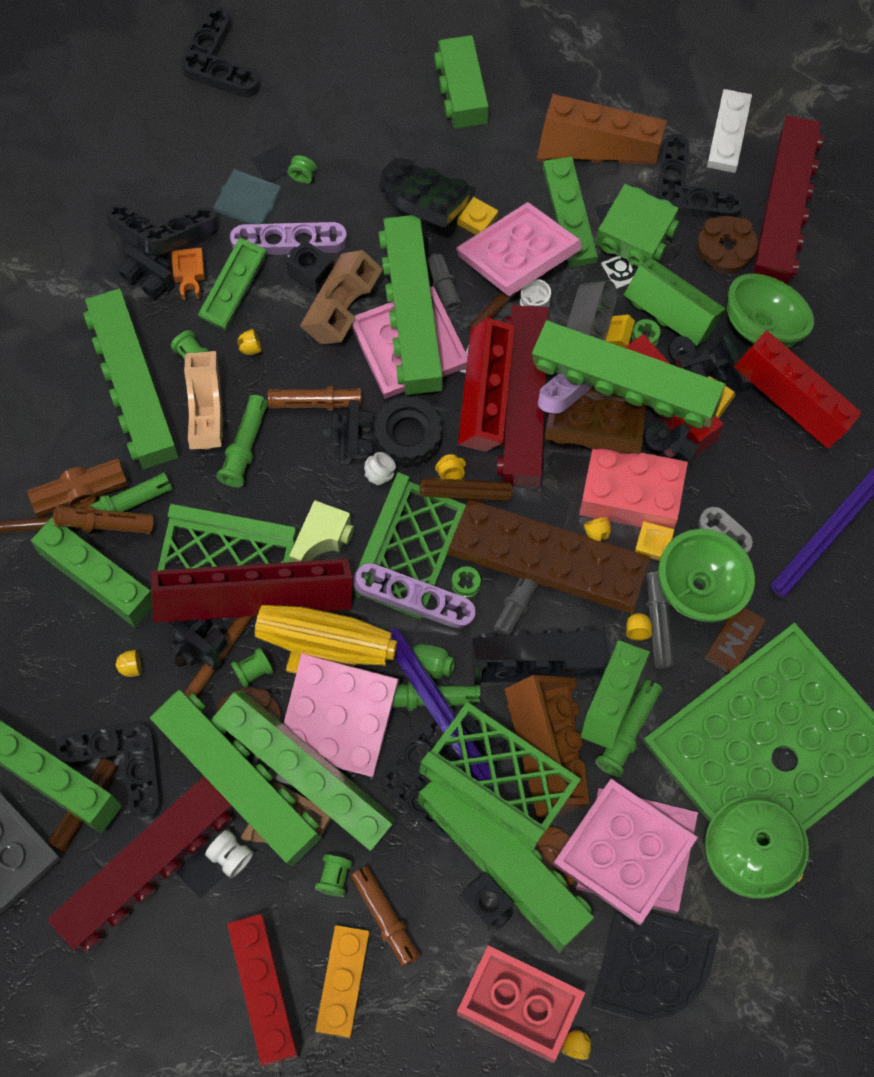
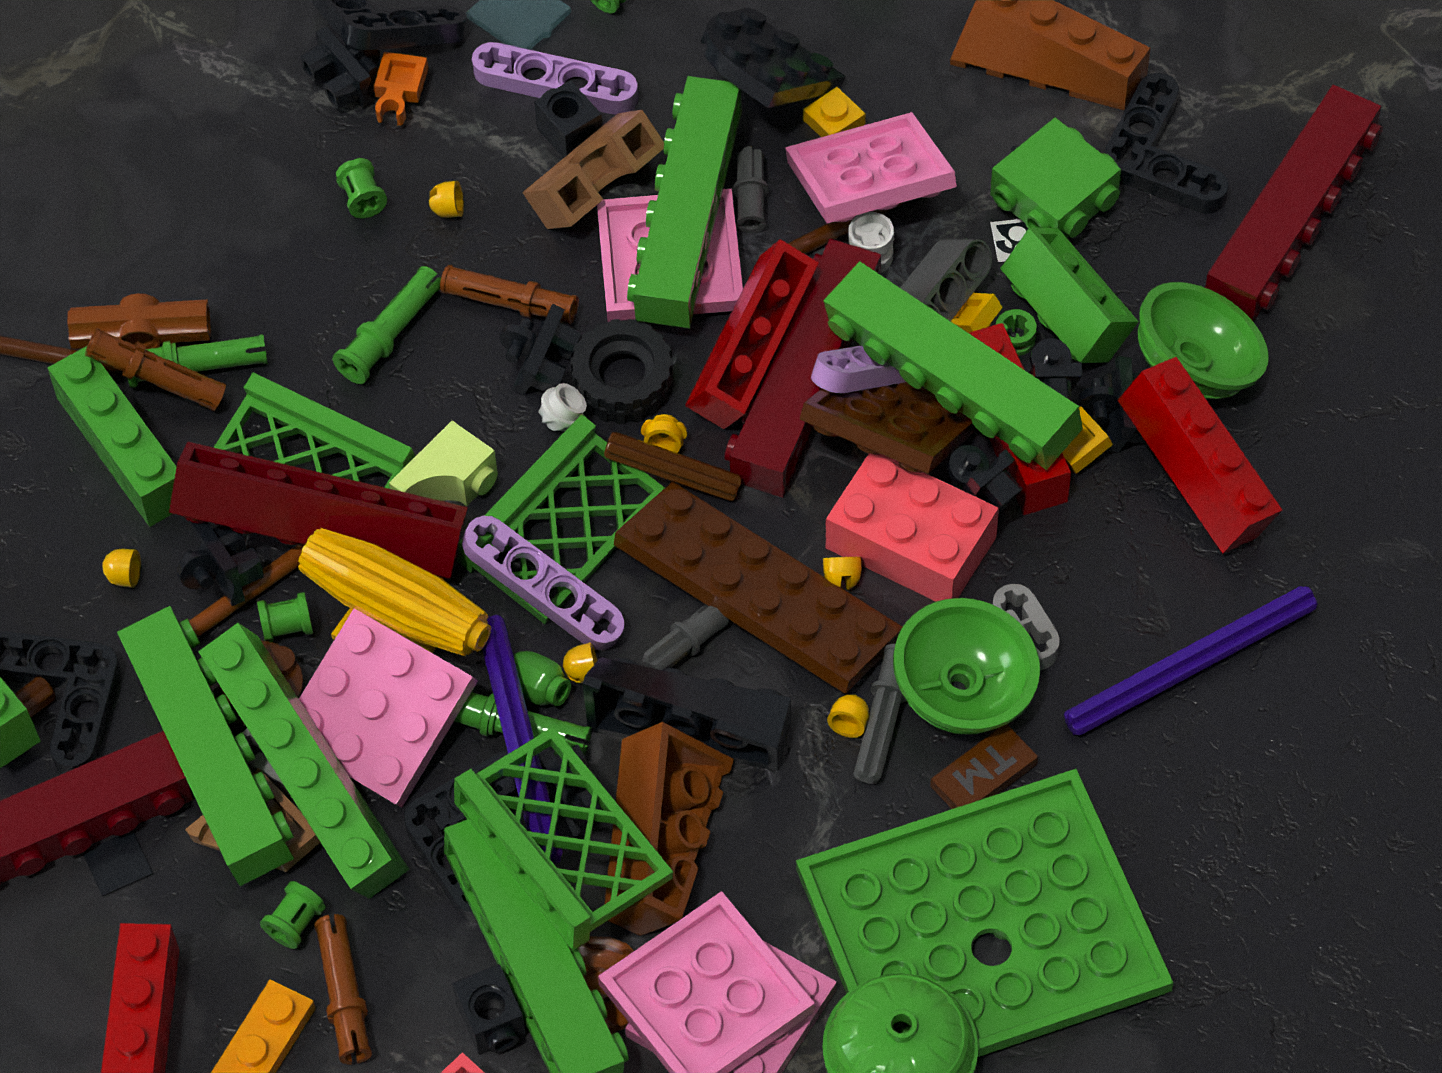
camera: 20 degrees right, 10 degrees down
bright green brick [83,288,179,470] -> none
light nougat arch [184,351,223,449] -> none
bright green tile [198,237,268,331] -> none
white wheel [205,830,254,878] -> none
bright green bush [452,566,481,599] -> none
bright green plate [543,156,598,267] -> none
bright green brick [580,640,650,750] -> none
bright green pin [595,680,663,777] -> none
yellow plate [635,521,674,561] -> none
reddish brown plate [697,216,758,274] -> none
white plate [707,89,752,173] -> none
none -> yellow hinge [563,642,598,684]

